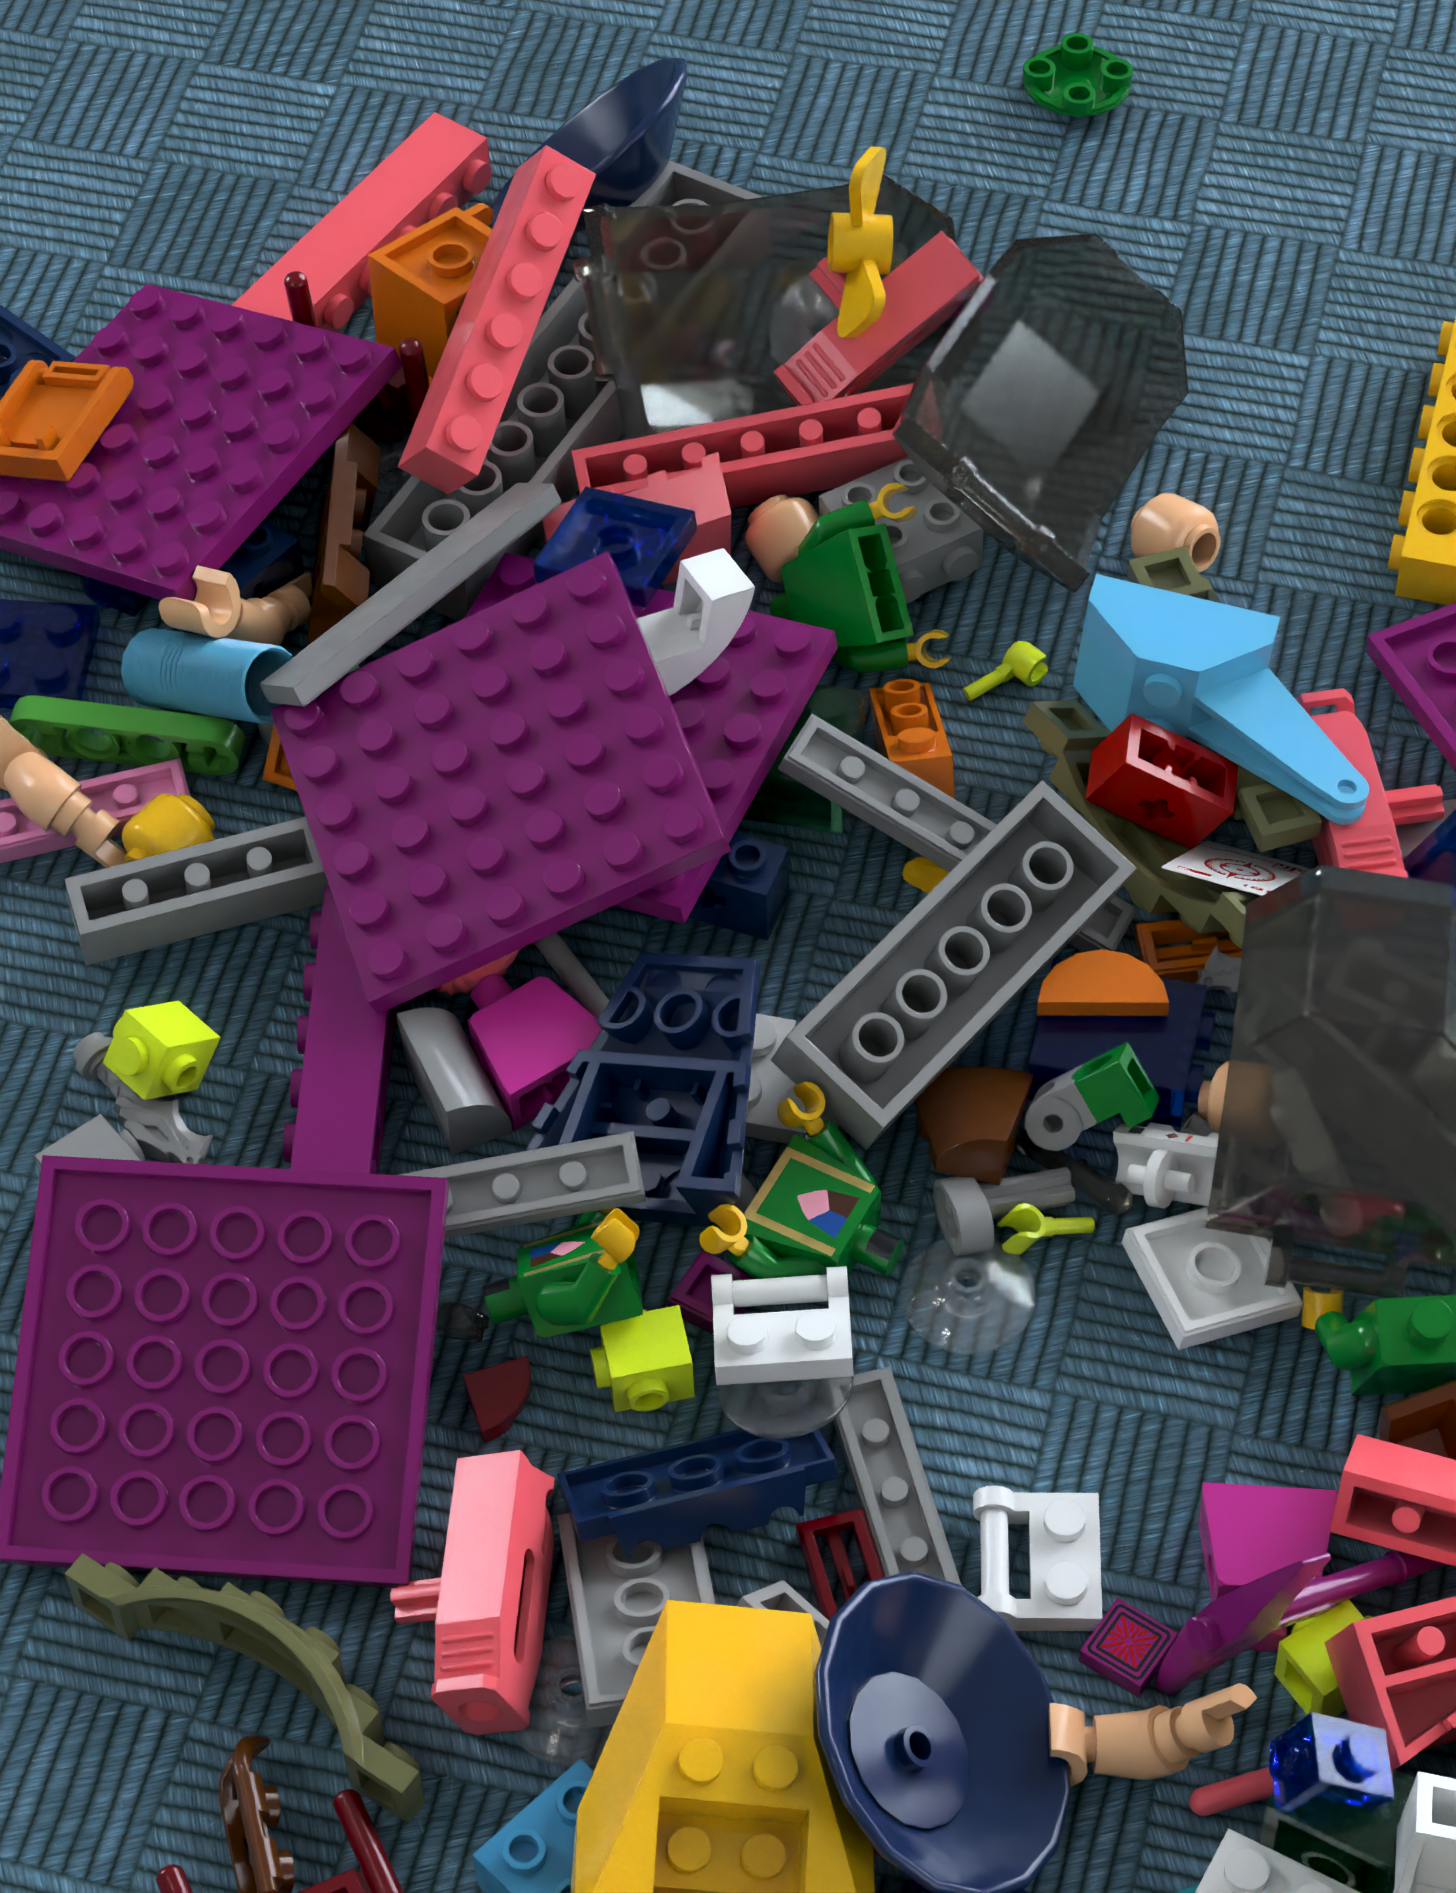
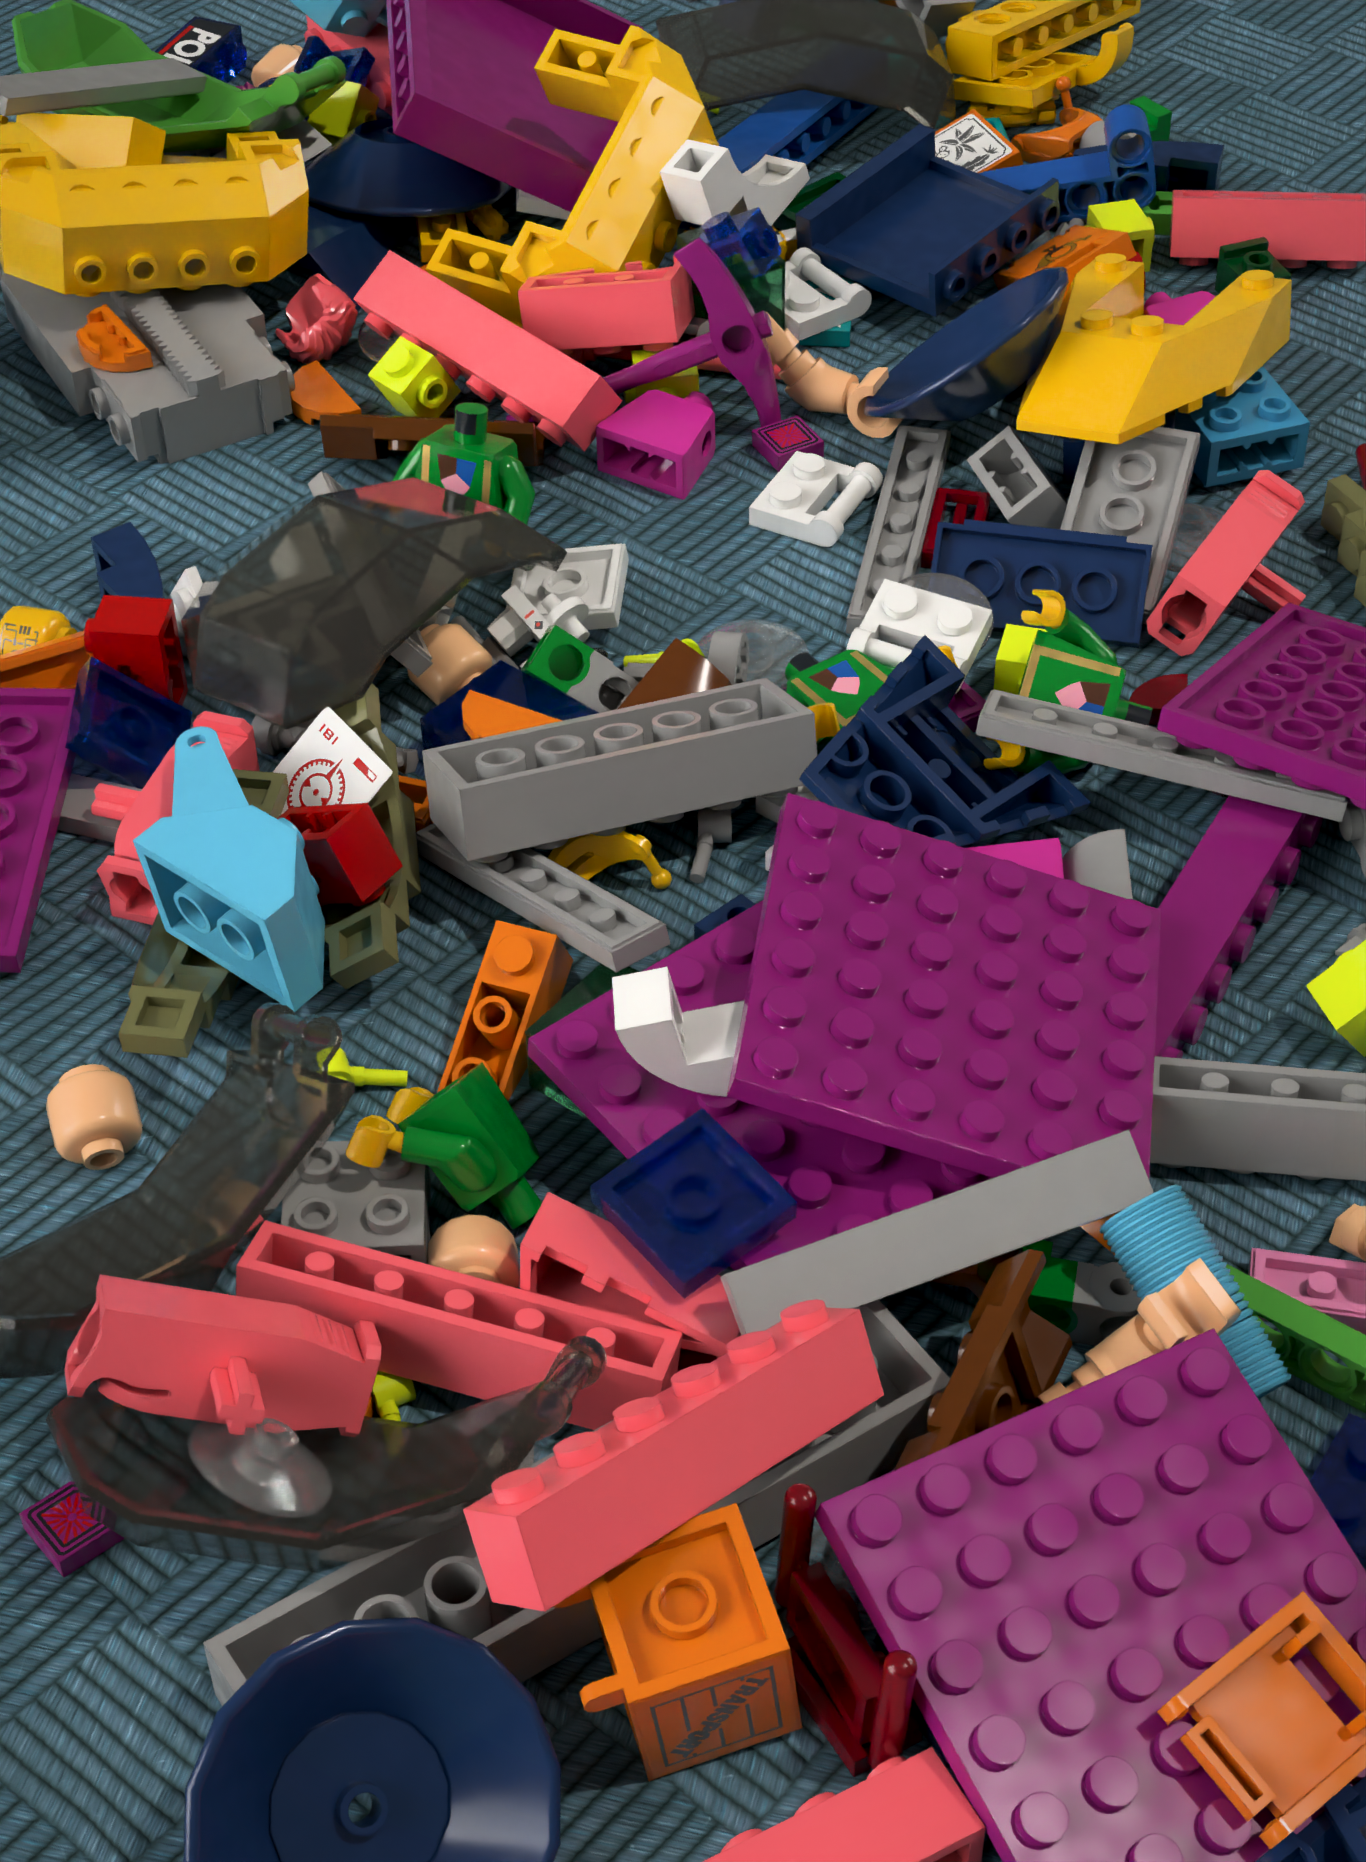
camera: 155 degrees left, 10 degrees down
yellow head [121,794,215,863] -> none
yellow piece [827,146,893,338] -> none

